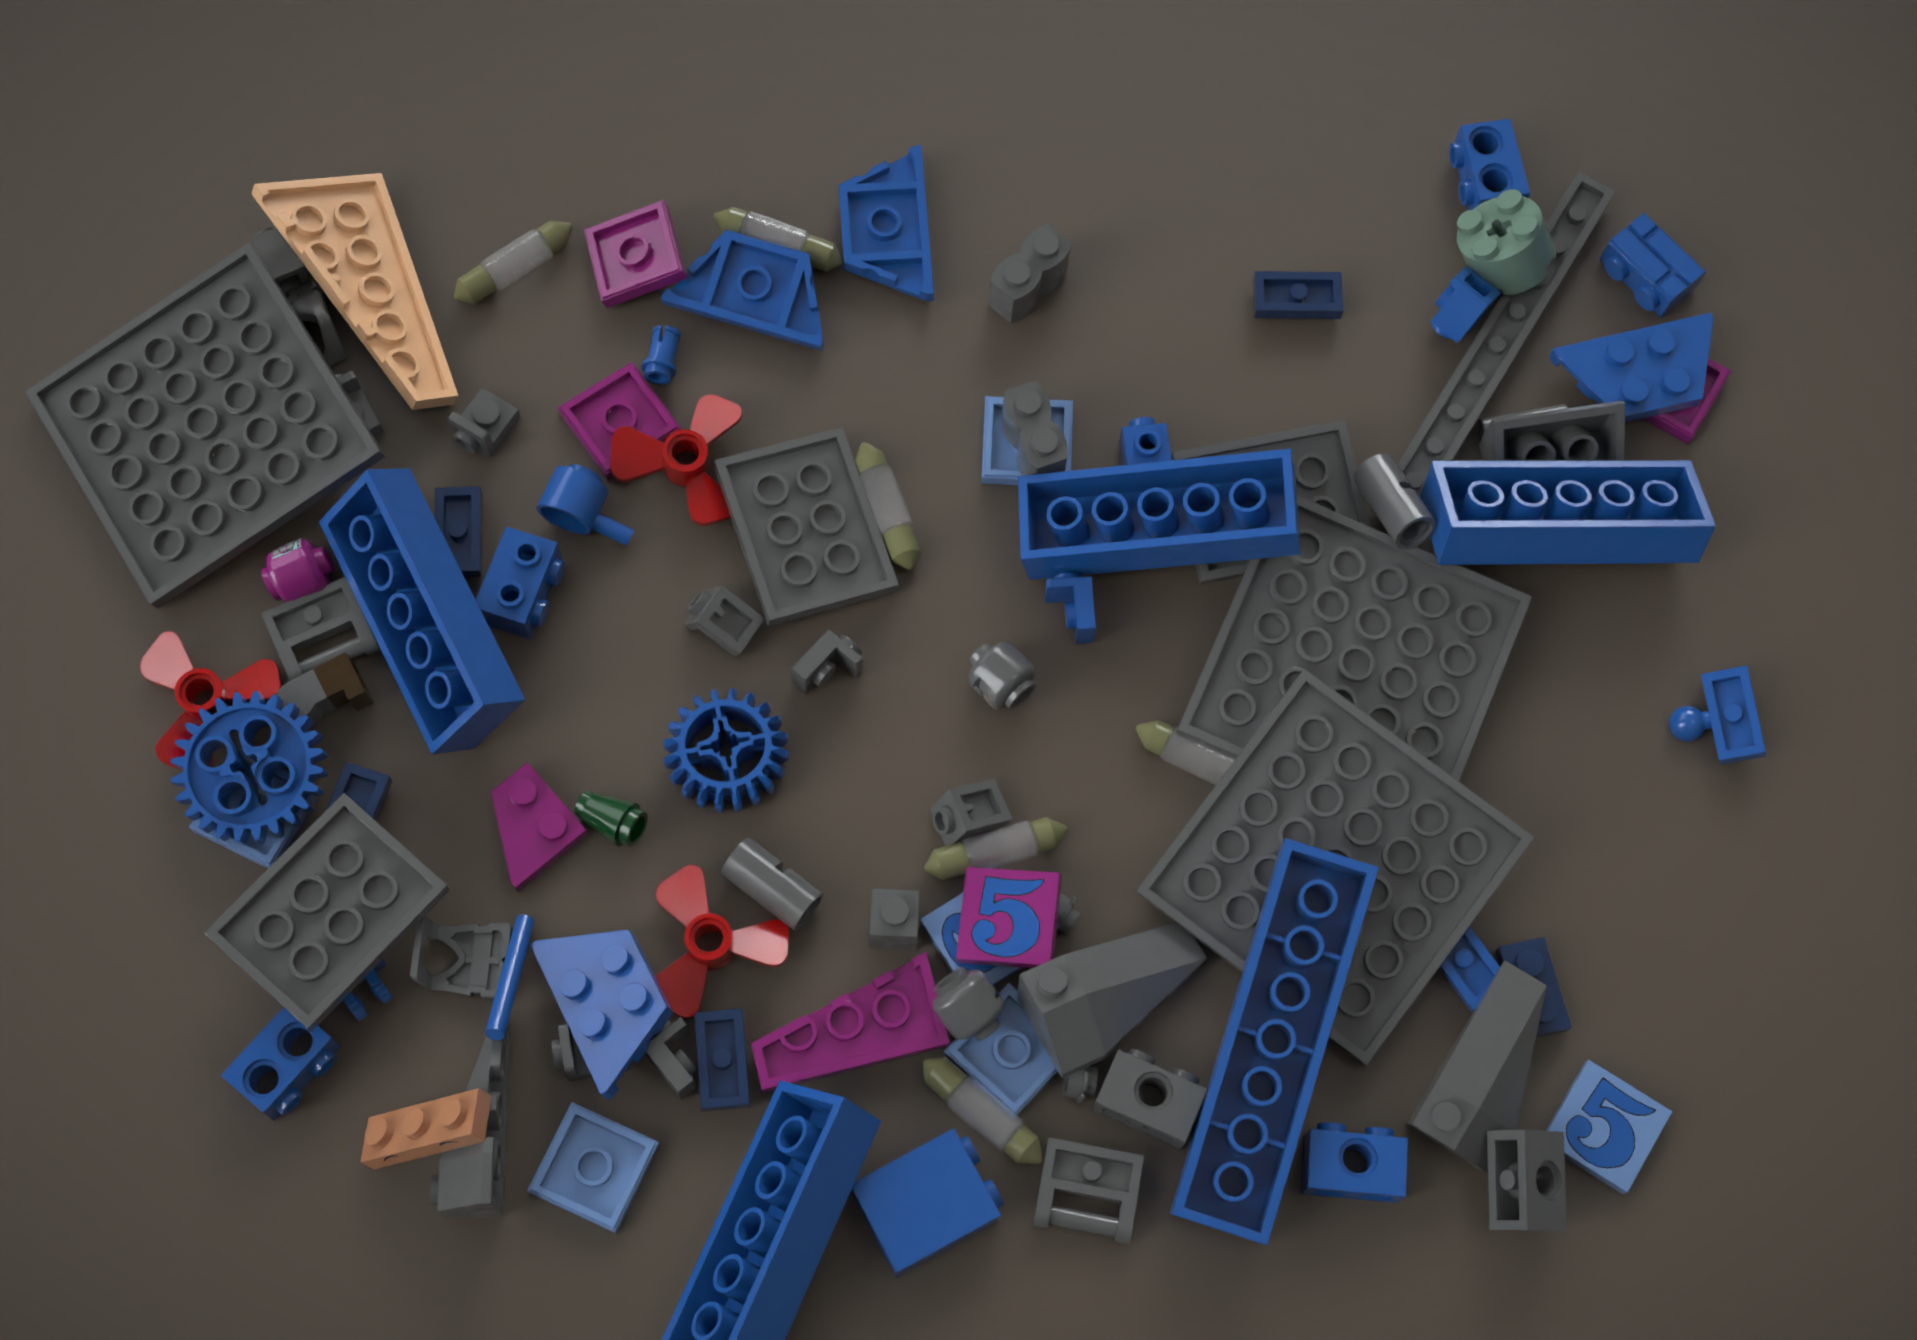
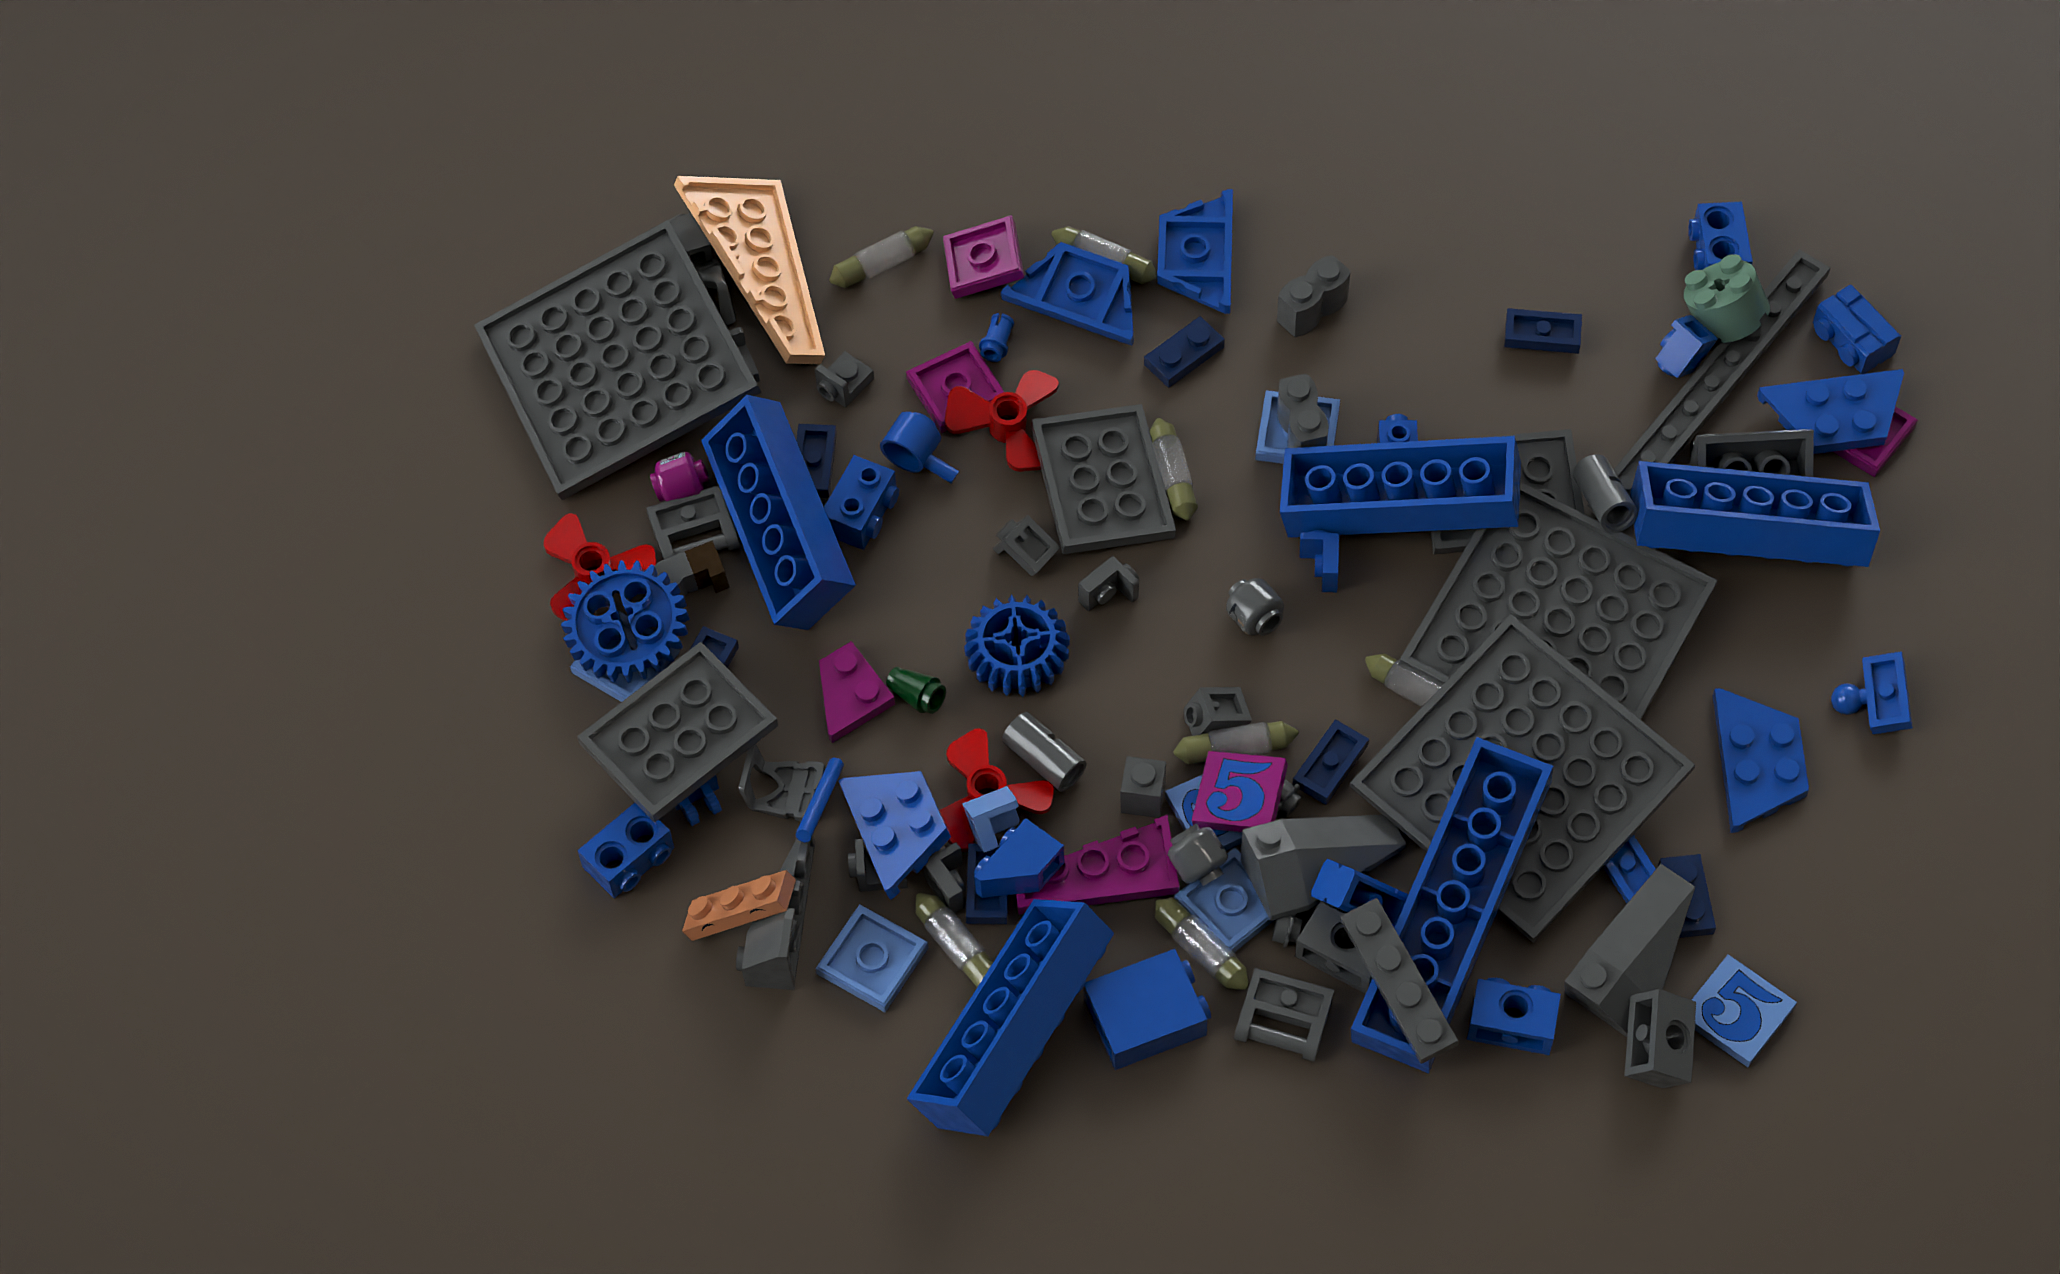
camera: 15 degrees right, 10 degrees down
none -> clear piece [916,893,993,987]
none -> medium blue panel [962,786,1020,853]
none -> blue slope [974,818,1065,898]
none -> dark blue plate [1144,316,1225,388]
none -> dark blue plate [1292,719,1369,805]
none -> blue brick [1311,859,1409,927]
none -> dark grey plate [1340,898,1458,1064]
none -> blue wing [1713,688,1809,833]

